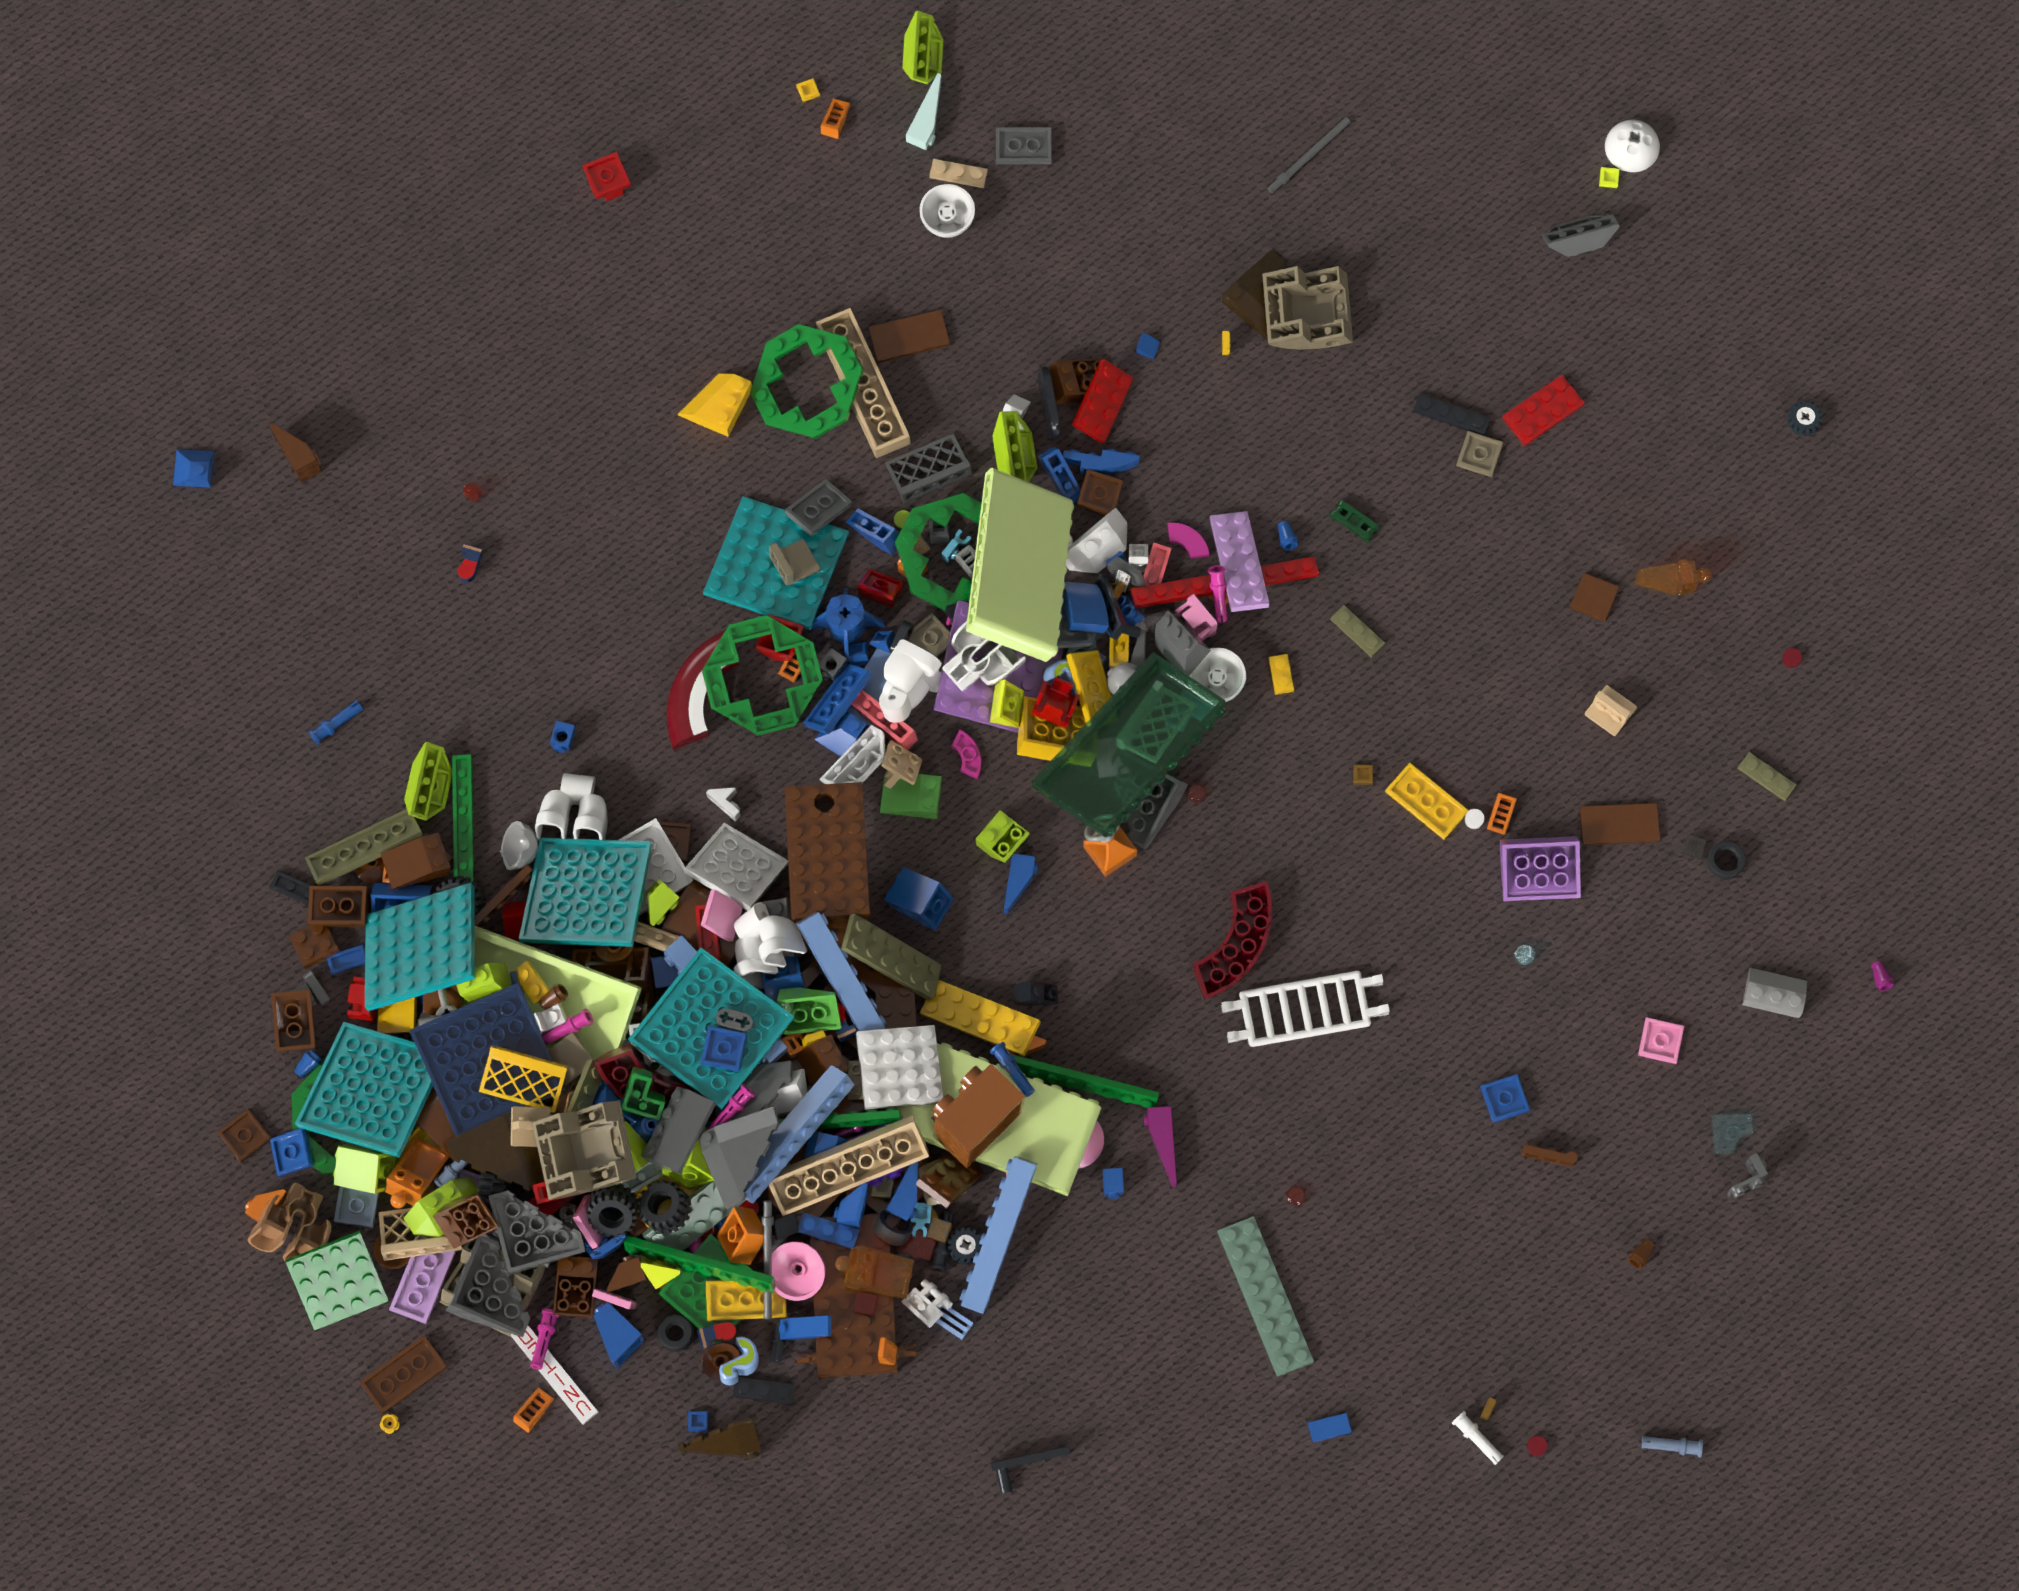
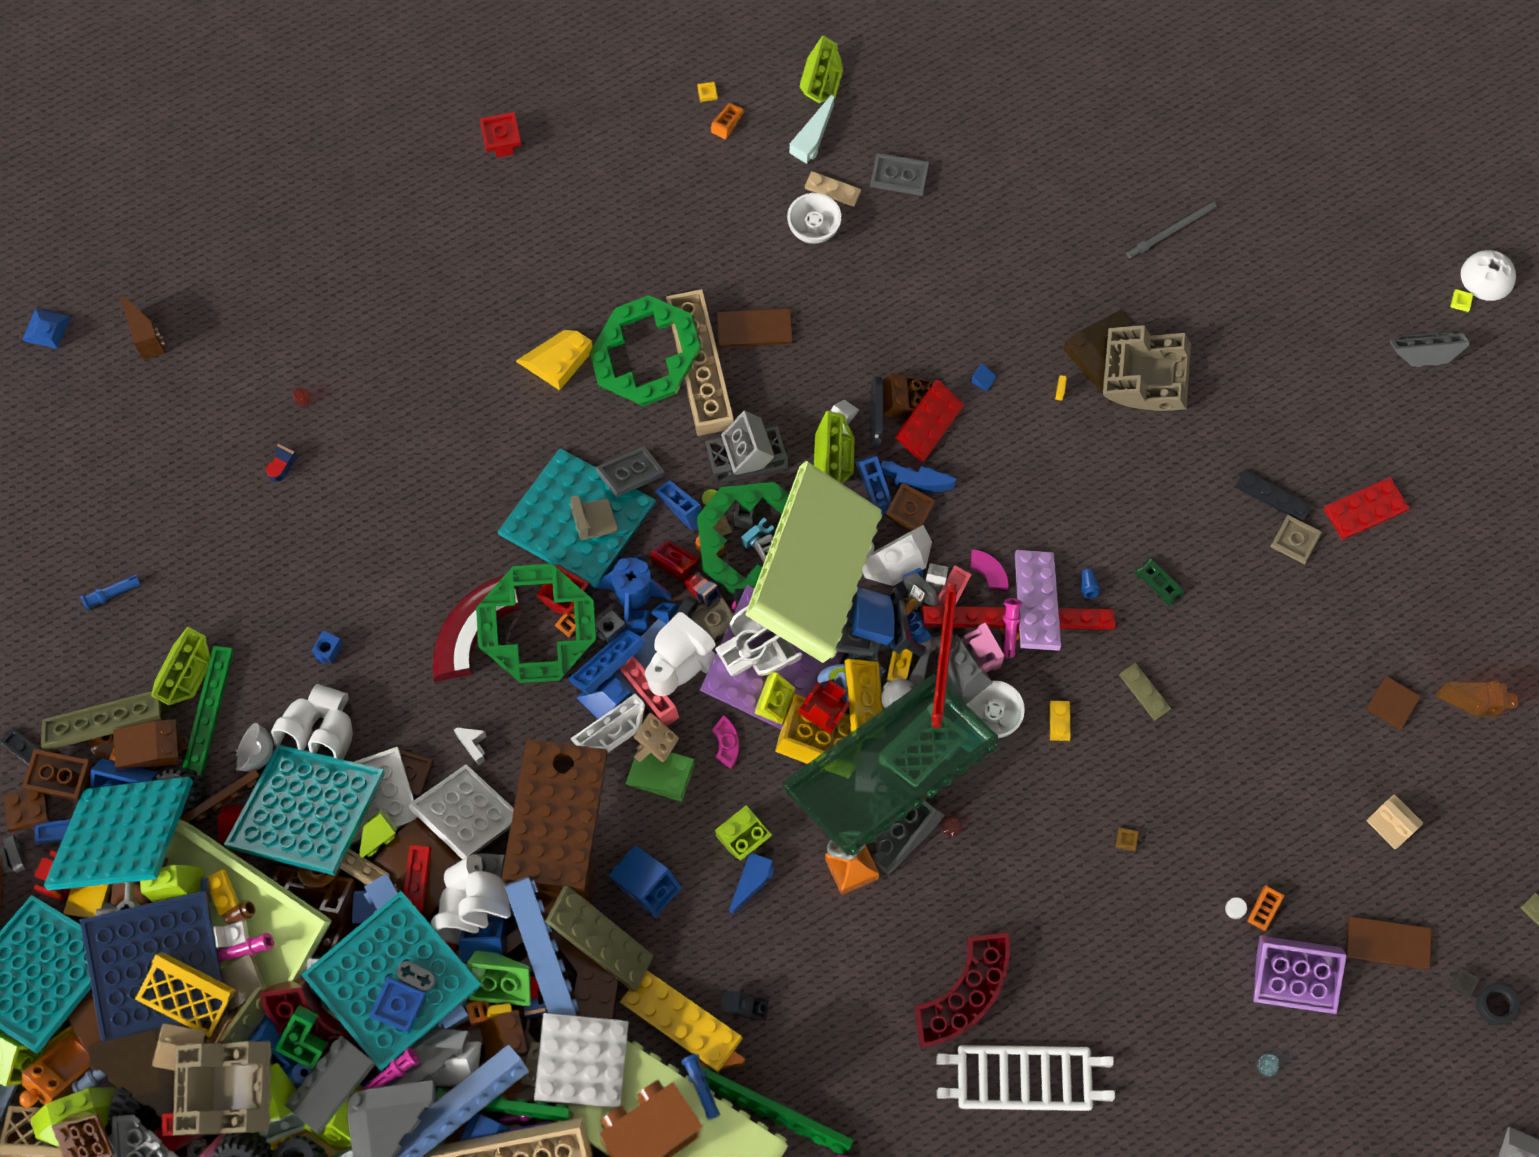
camera: 10 degrees right, 5 degrees down
bright pink tile [701,890,742,942] -> none
yellow tile [1385,763,1469,840] -> none
none -> leg [684,572,721,607]
none -> light grey slope [721,410,774,475]
none -> red piece [931,583,957,728]

